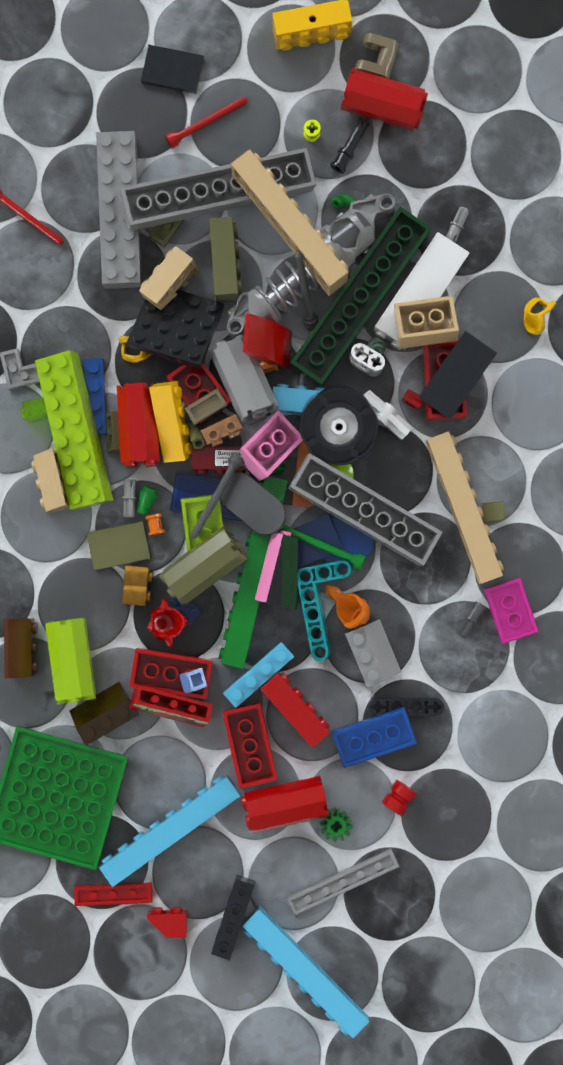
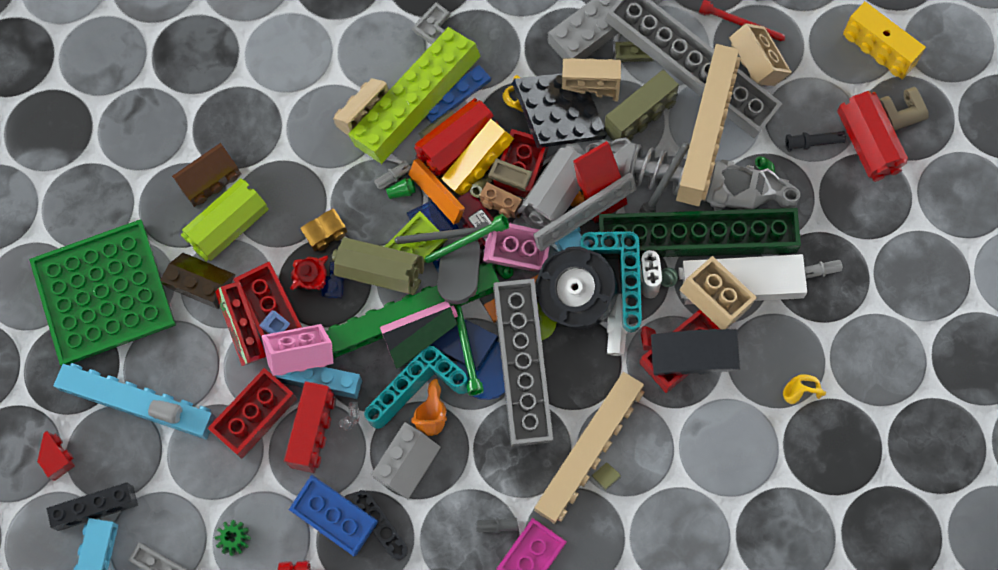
camera: 65 degrees right, 15 degrees down
clear neon green brick [20,397,48,423] -> none
red tile [74,882,153,906] -> none
olive tile [87,521,151,570] -> none
orange bush [145,514,165,536] -> none
red brick [241,776,329,834] -> none
neon yellow bush [303,119,321,142] -> none
none -> light grey piece [148,400,182,424]
none -> bright pink slope [262,324,333,376]
none -> clear arm [339,402,360,431]
none -> orange tile [408,159,465,224]
none -> green piece [424,214,509,263]
none -> light grey tile [533,173,636,251]
none -> teal beam [580,232,642,333]
none -> tan brick [729,24,792,86]

